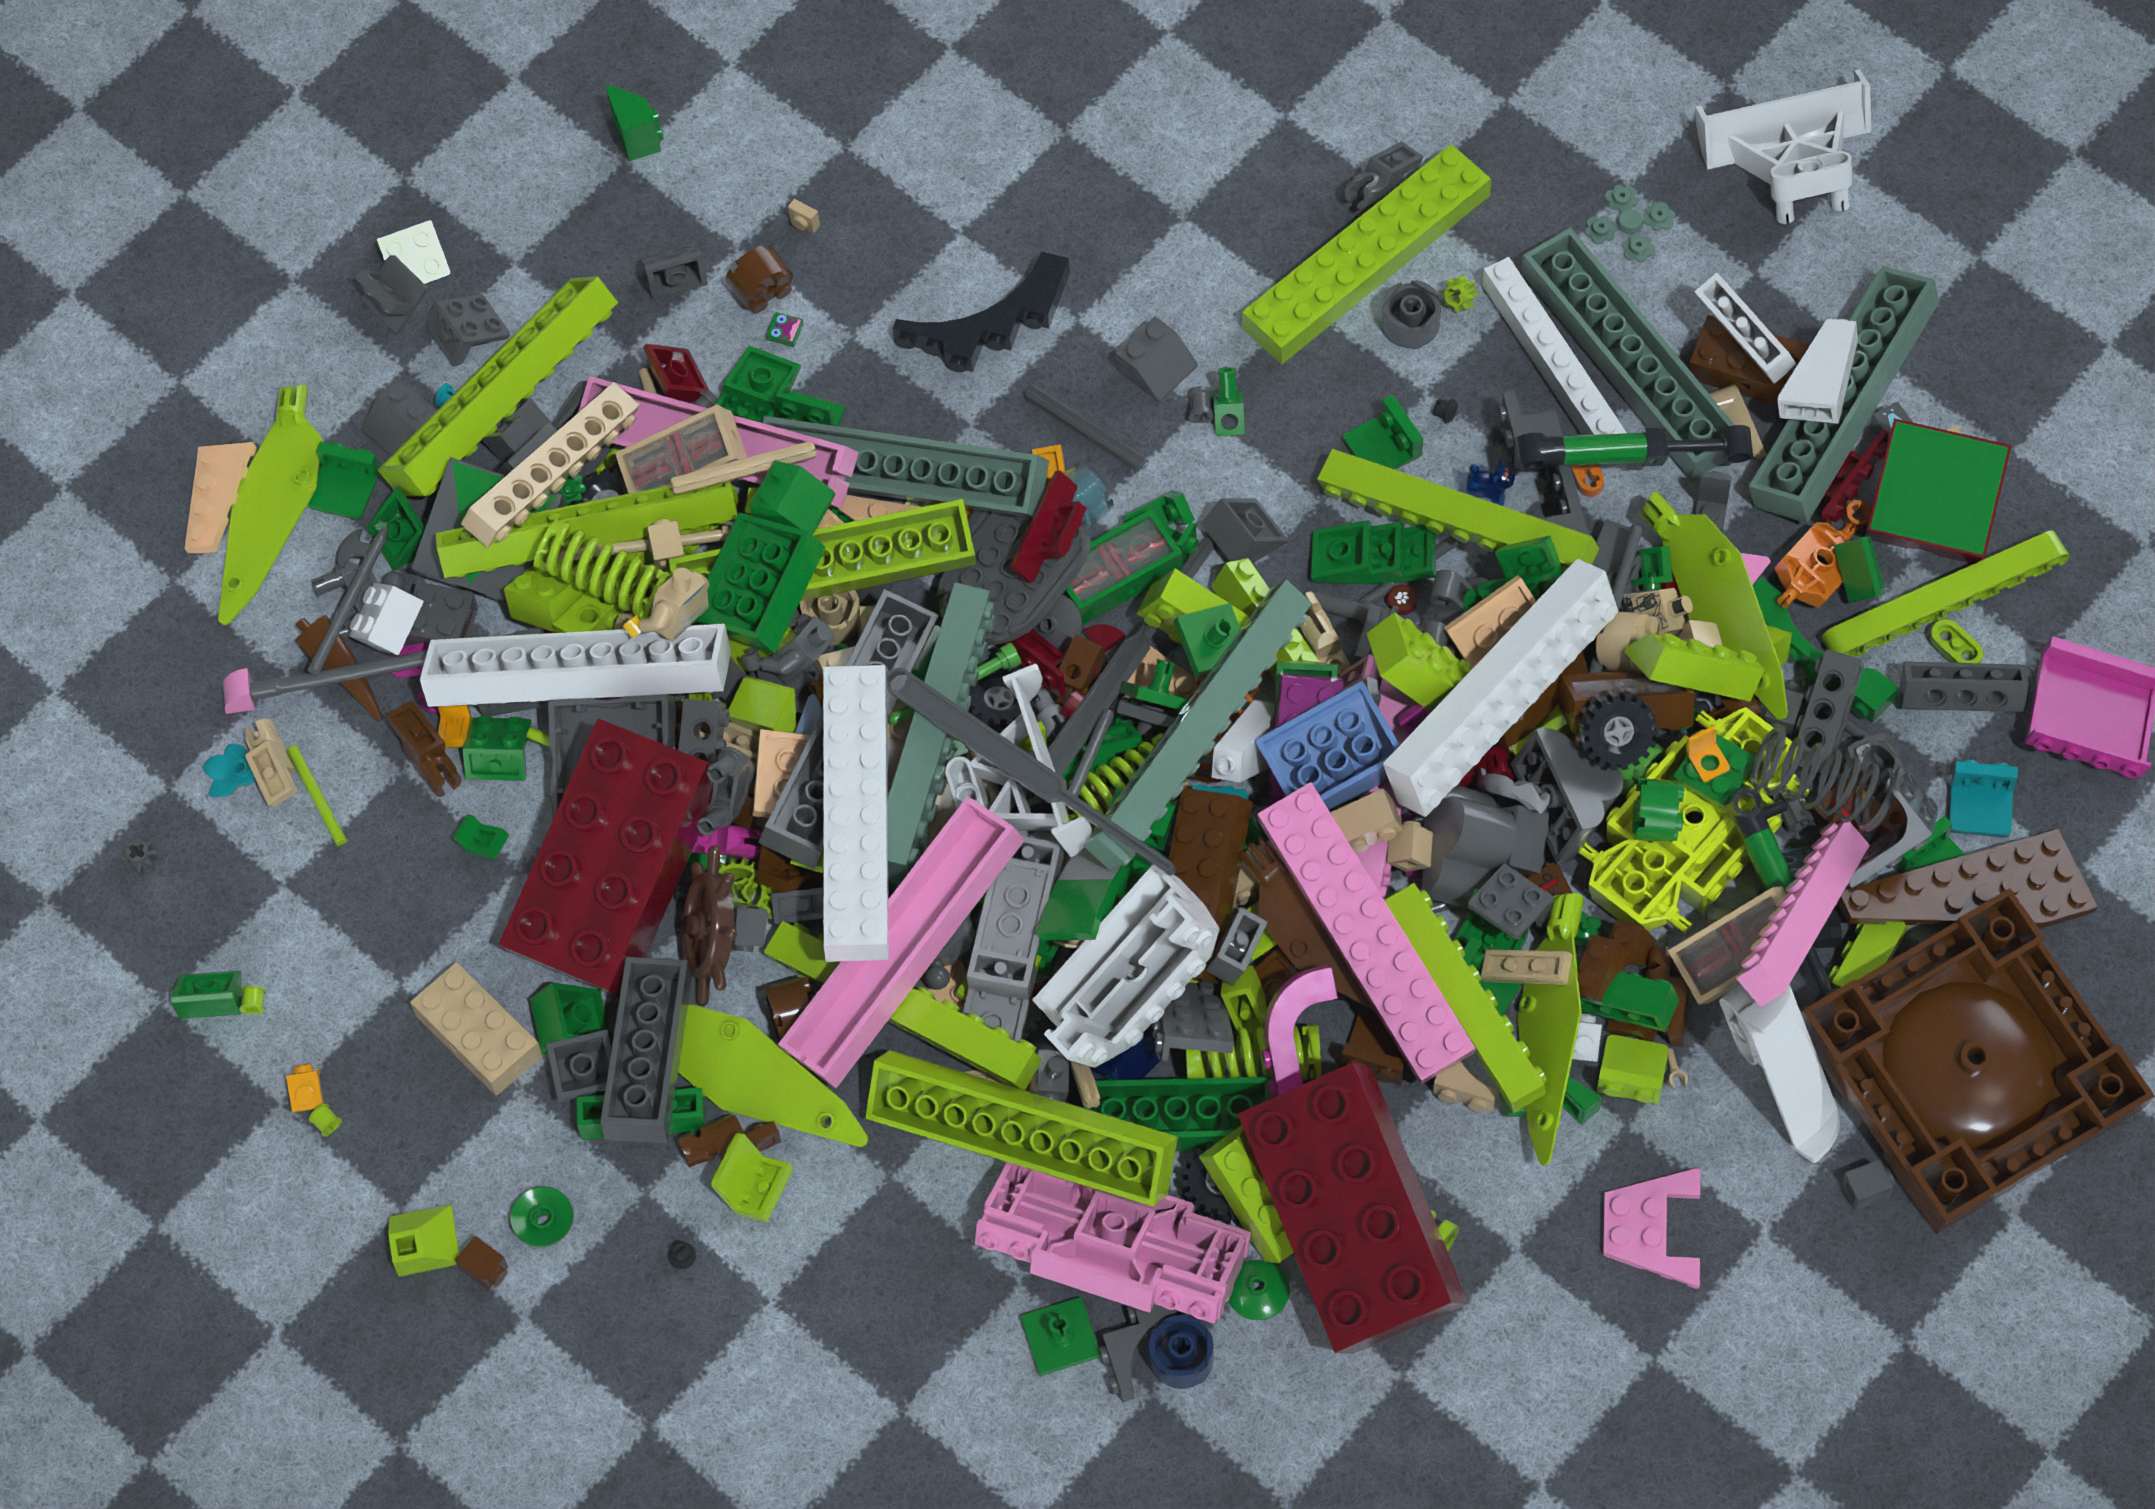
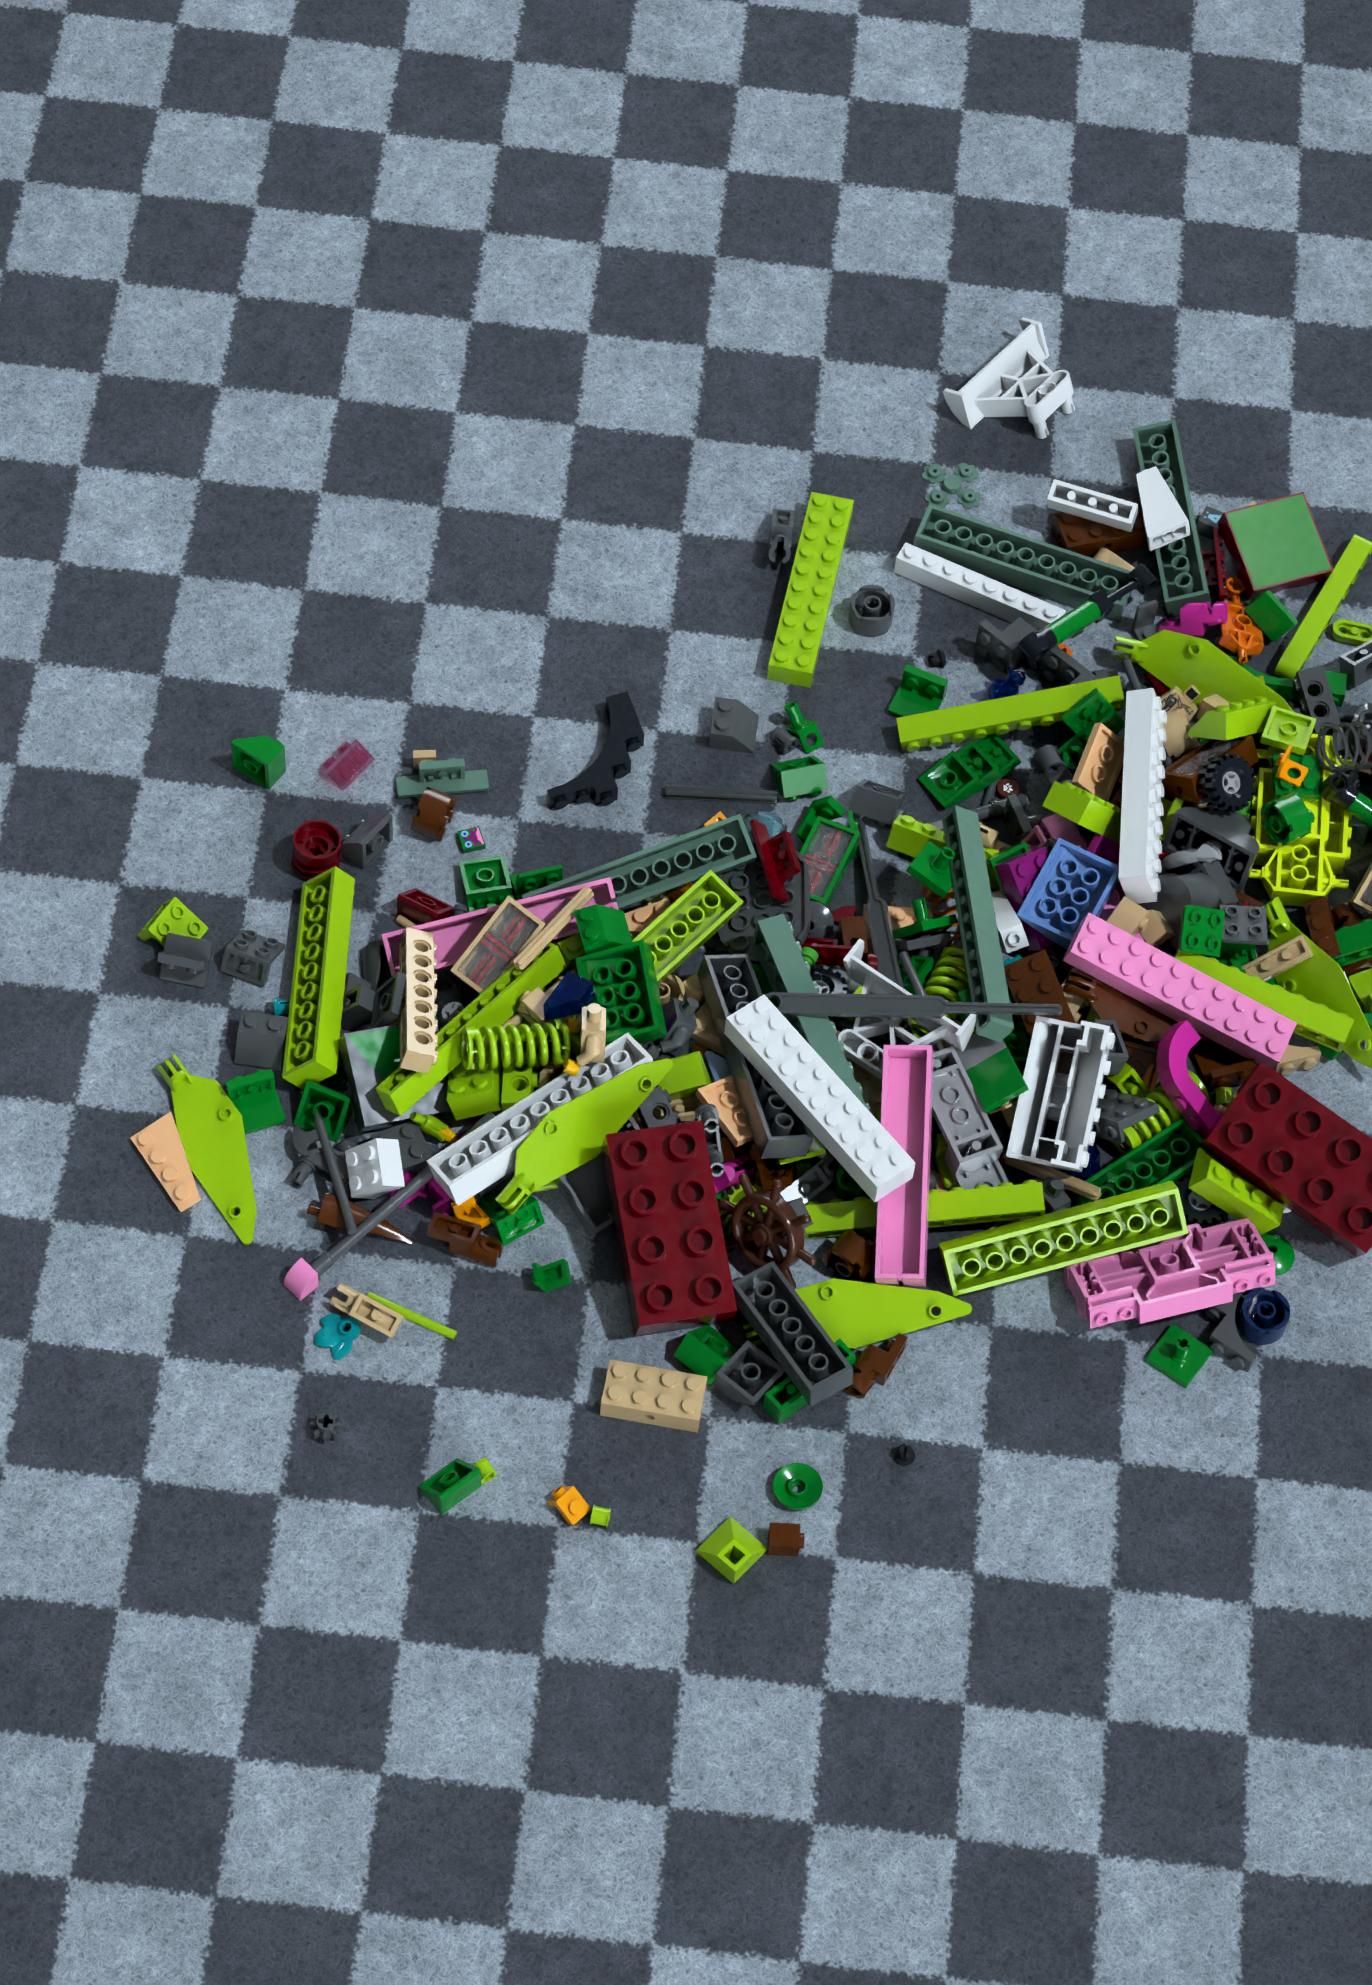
camera: 45 degrees left, 5 degrees down
lime bracket [711,1133,794,1223] -> none
lime brick [1136,568,1249,644] -> none
lime gear [1441,274,1479,312] -> none
green bracket [1631,546,1673,591] -> none
none -> dark red wheel [292,820,341,881]
none -> clear pink bracket [320,739,375,790]
none -> sand green bracket [396,758,489,798]
none -> lime piece [410,1112,457,1144]
none -> lime wing [495,1058,673,1215]
none -> clear blue slope [543,971,595,1021]
none -> slope [770,756,828,800]
none -> dark pink plate [1159,601,1228,636]
none -> green bracket [1178,905,1225,957]
none -> lime plate [1260,706,1317,756]

